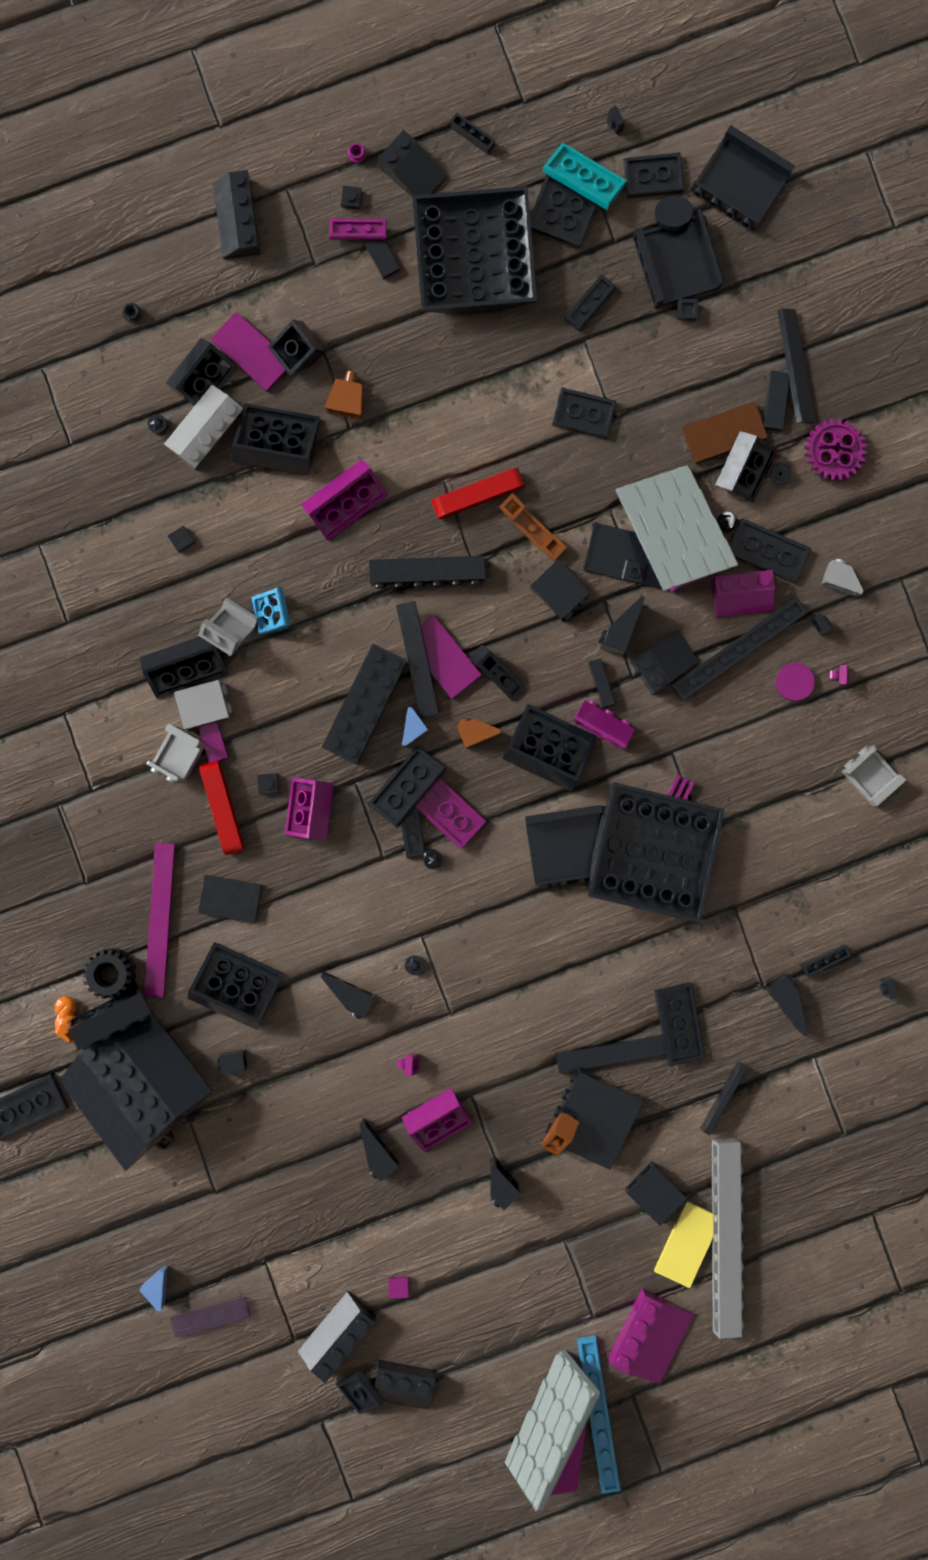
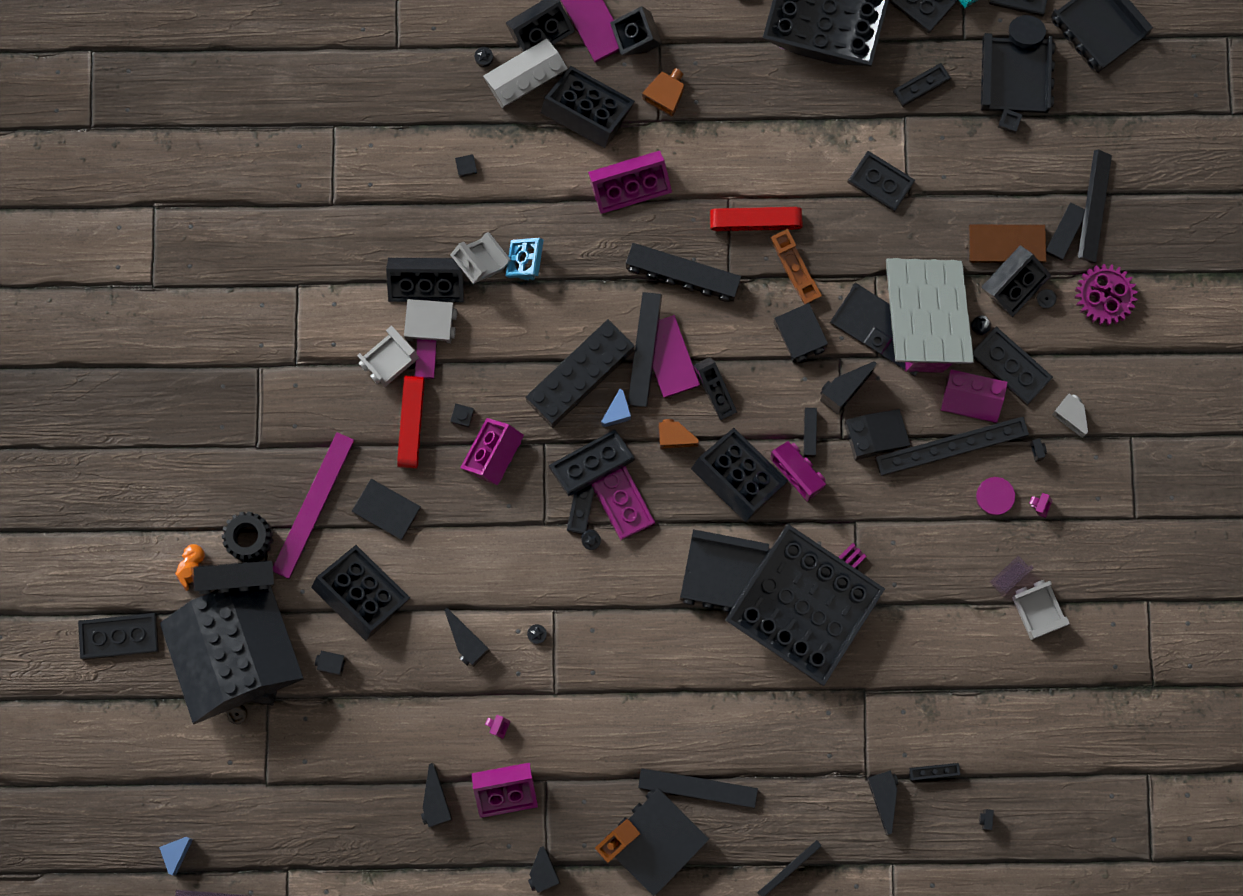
camera: 25 degrees right, 10 degrees down
black tile [654,982,705,1066] -> none
none -> clear purple panel [989,556,1034,596]

